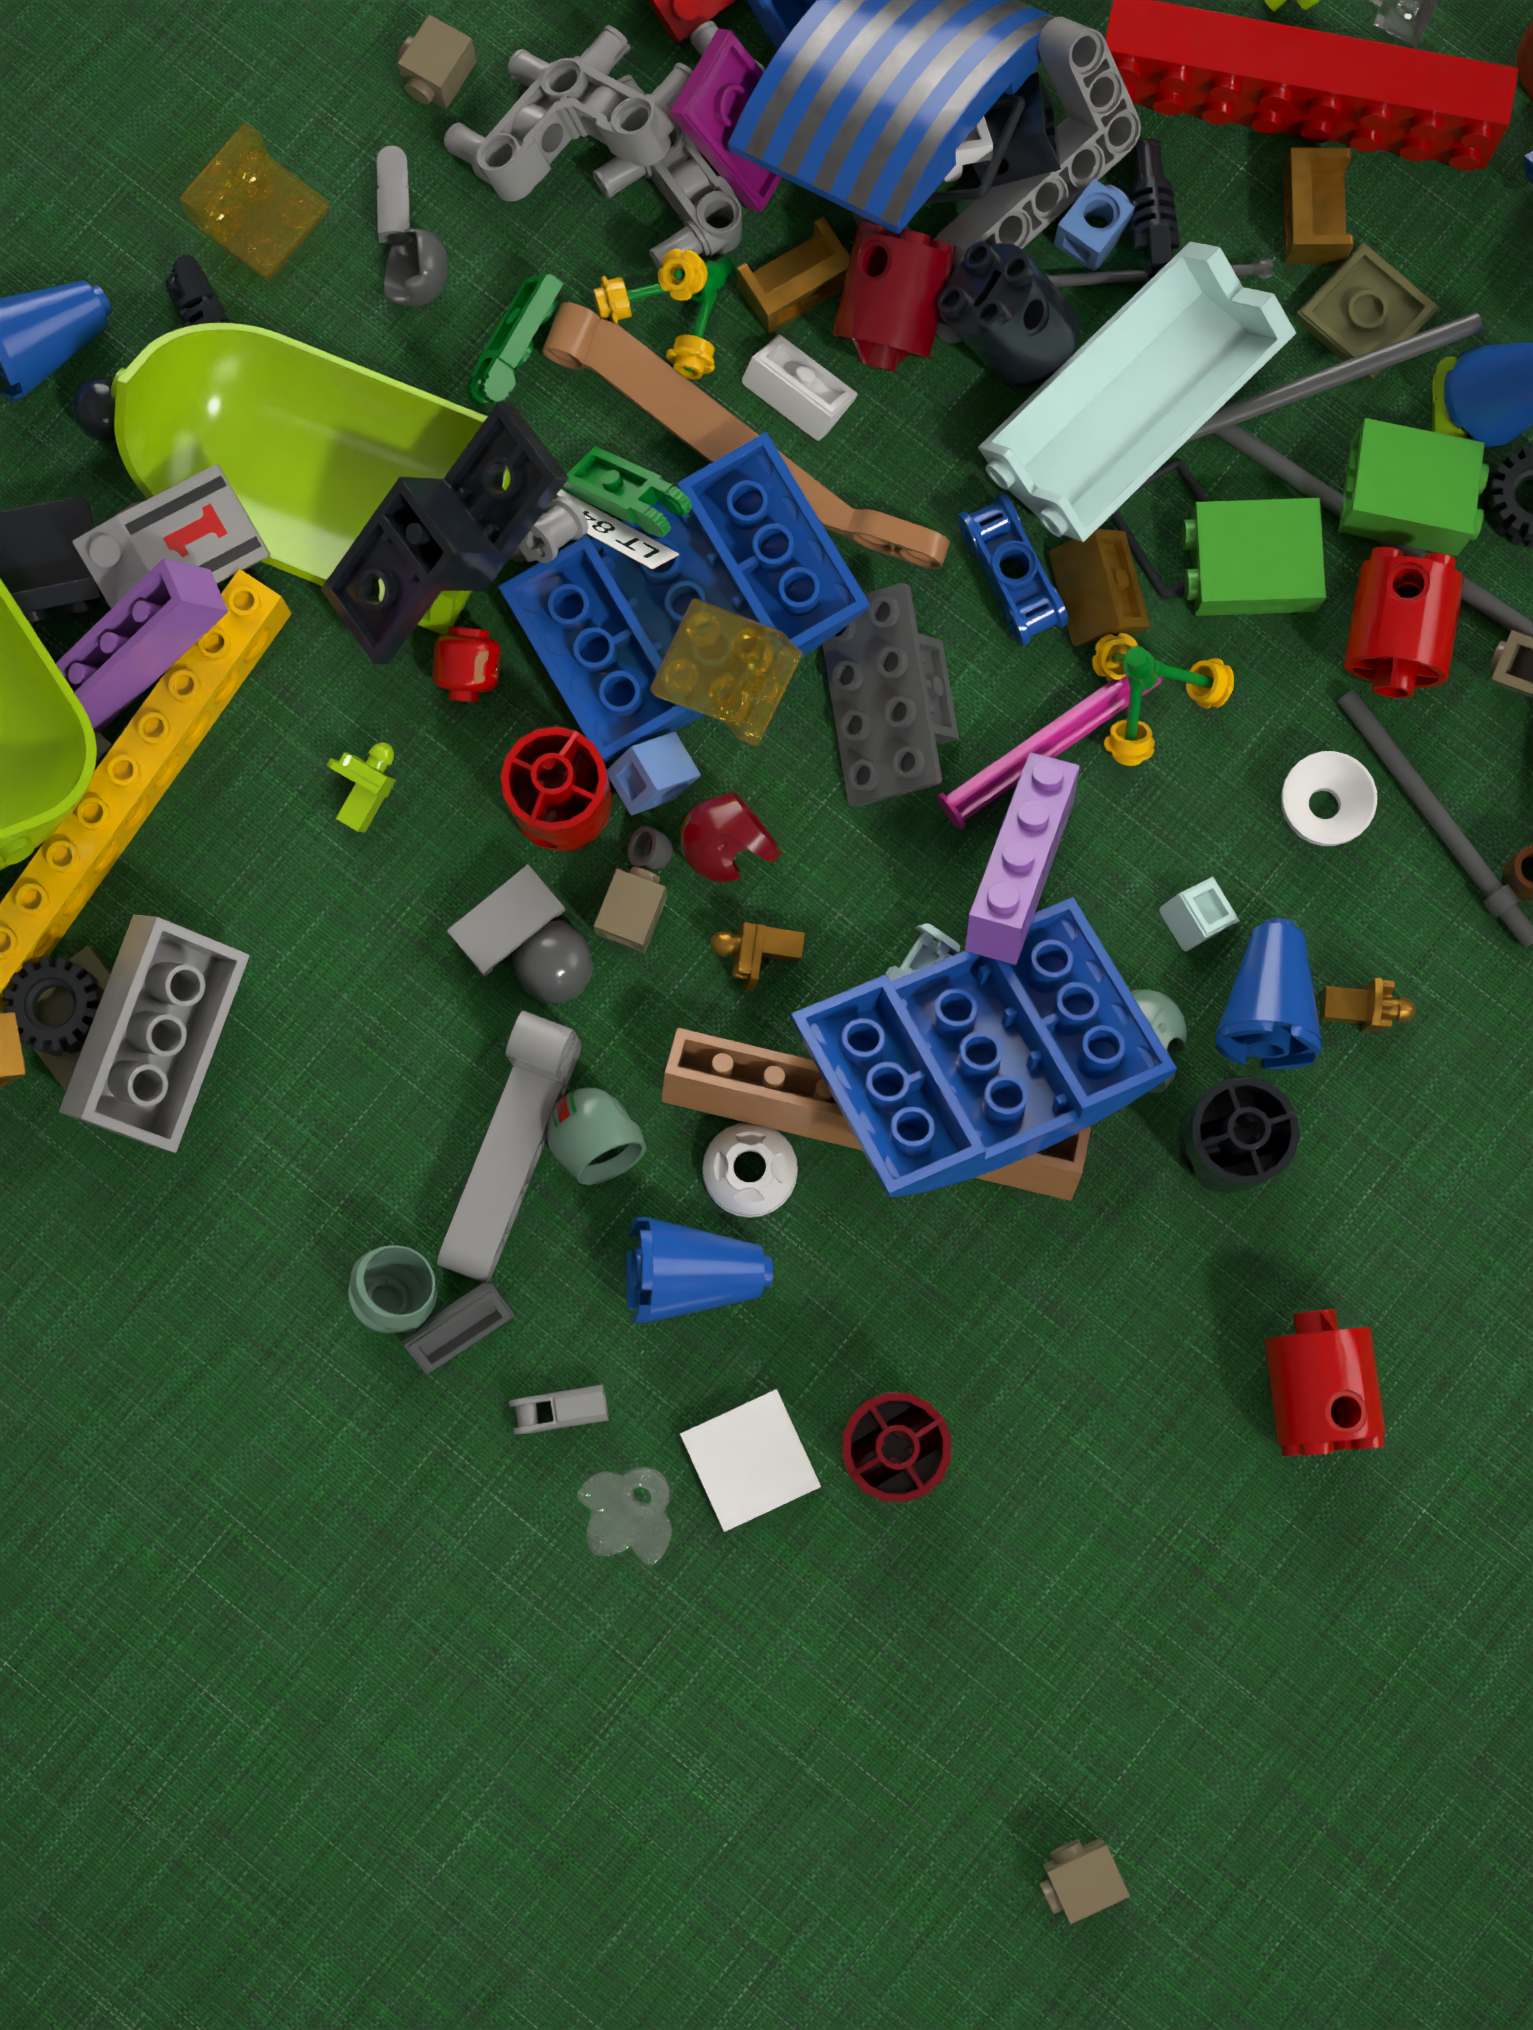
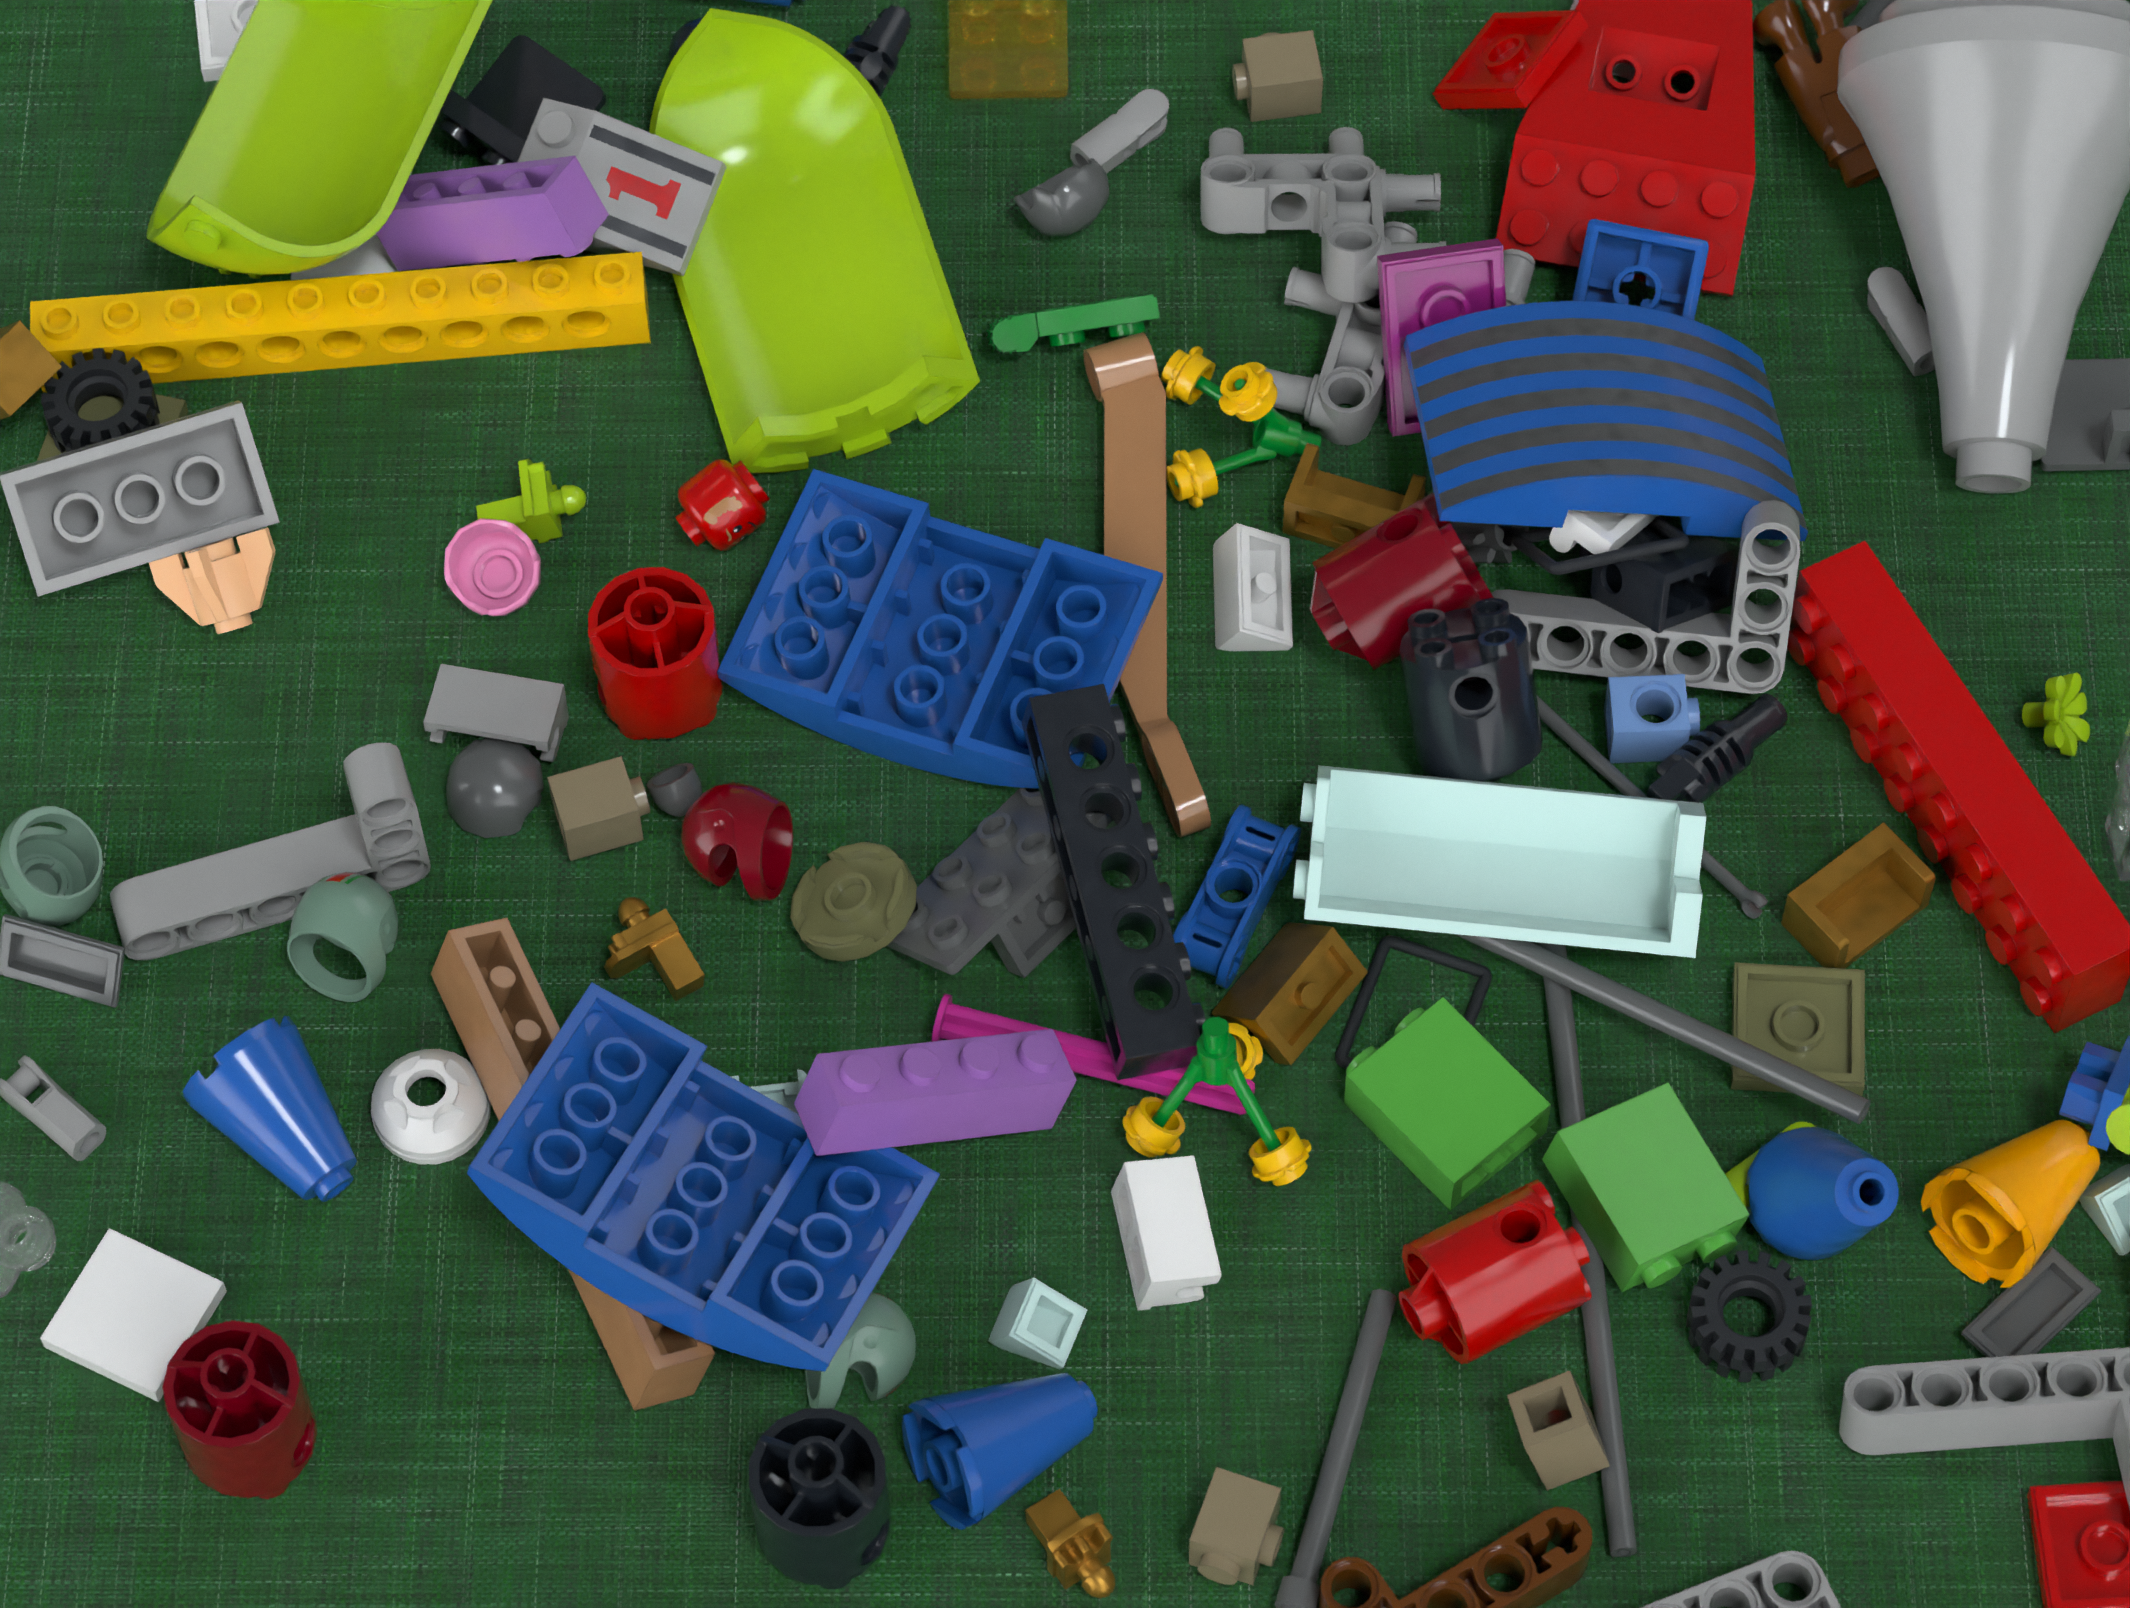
camera: 50 degrees right, 20 degrees down
black bracket [321,402,569,664] -> none
light grey connector [508,496,588,563] -> none
white sticker [549,489,680,570] -> none
green hinge [563,446,692,538] -> none
medium blue brick [607,732,701,815] -> none
clear yellow bracket [650,599,803,747] -> none
white piece [1281,751,1377,846] -> none
none -> light nougat brick [149,527,276,634]
none -> bright pink hair [444,518,541,616]
none -> olive tile [790,842,917,962]
none -> black brick [1021,684,1206,1081]
none -> white hinge [1111,1155,1222,1311]
none -> dark tan brick [1189,1467,1284,1585]

